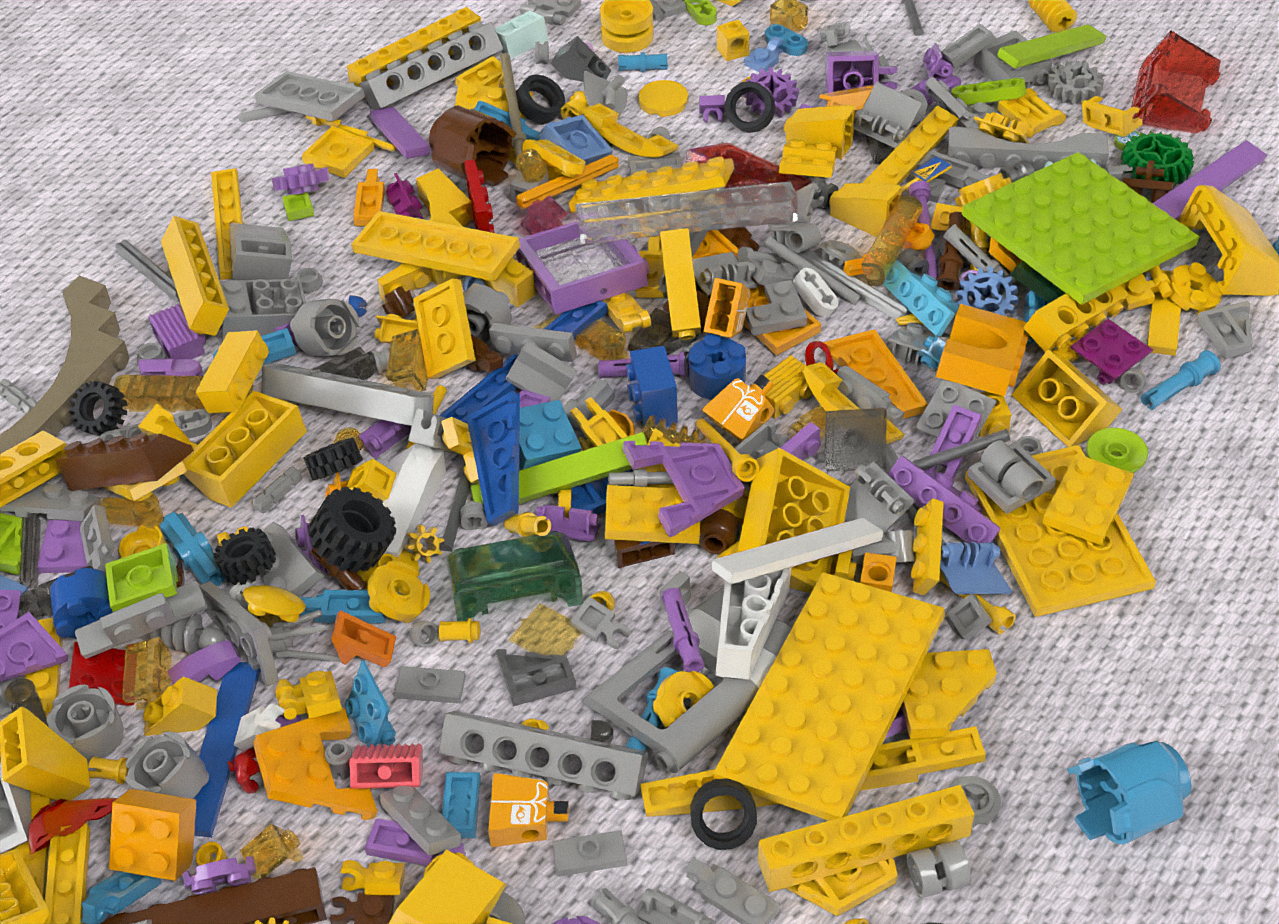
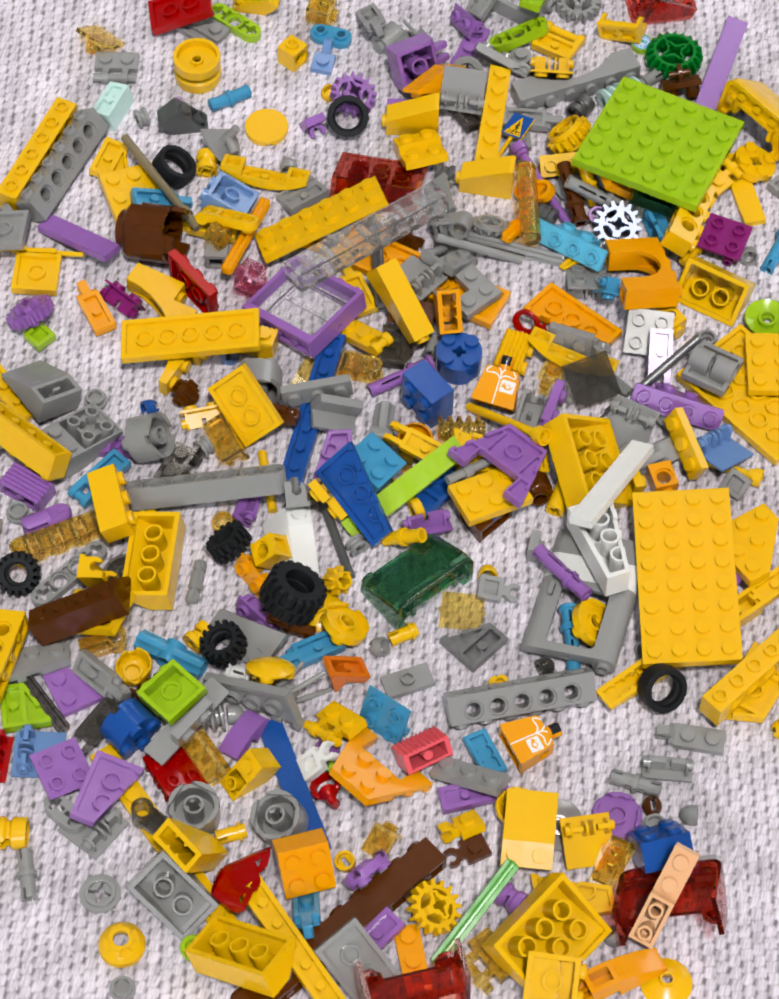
camera: 30 degrees left, 10 degrees up
light grey pin [325,741,352,780] -> none
light grey plate [553,830,627,877] -> none
white beam [793,268,839,317] -> none

